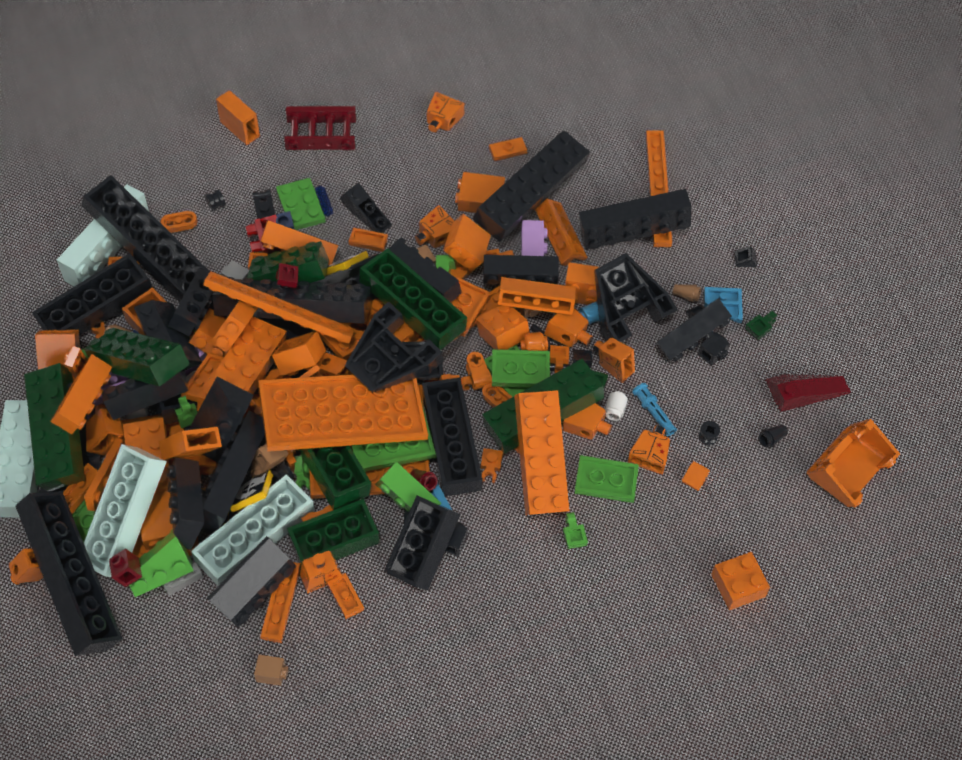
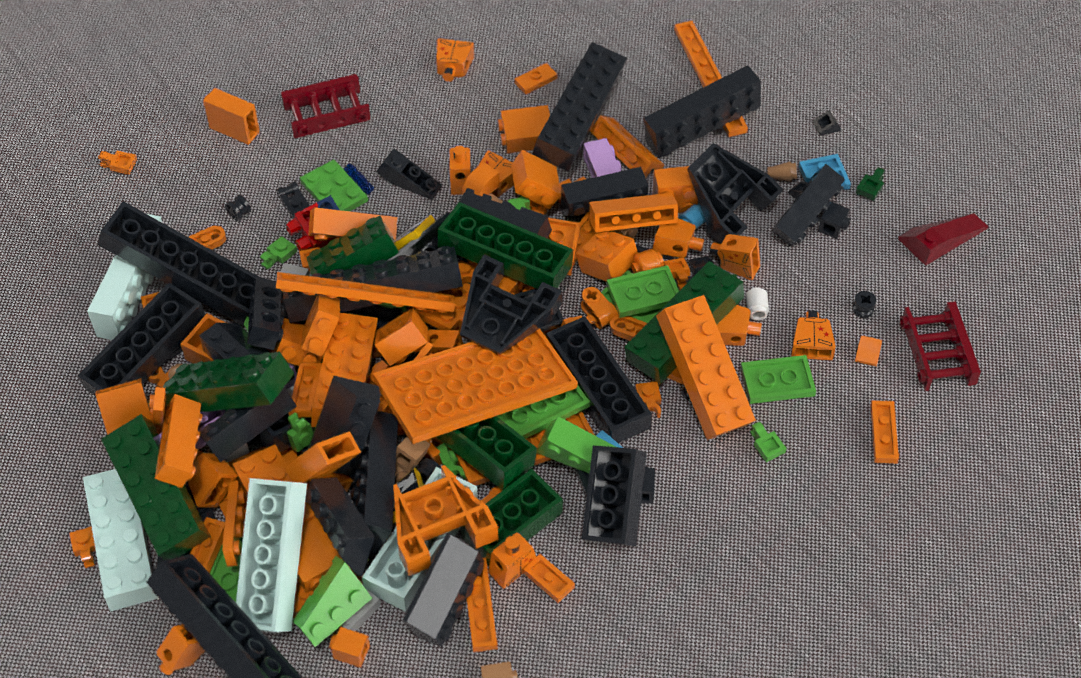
camera: 15 degrees left, 5 degrees down
dark red brick [109,548,142,587] -> none
dark red bracket [276,263,298,288] -> none
orange tile [348,227,388,252] -> none
dark red cone [410,469,438,491] -> none
dark azure pin [632,383,677,437] -> none
orange brick [711,552,770,610] -> none
black cone [758,424,788,447] -> none
orange windscreen [806,418,900,508] -> none
none -> orange plate [98,150,137,175]
none -> bright green plate [260,236,297,269]
none -> orange brick [329,627,370,668]
none -> orange wedge [393,465,498,576]
none -> orange torso [450,146,471,195]
none -> orange brick [462,162,500,196]
none -> orange plate [870,400,899,464]
none -> dark red fence [900,301,981,391]

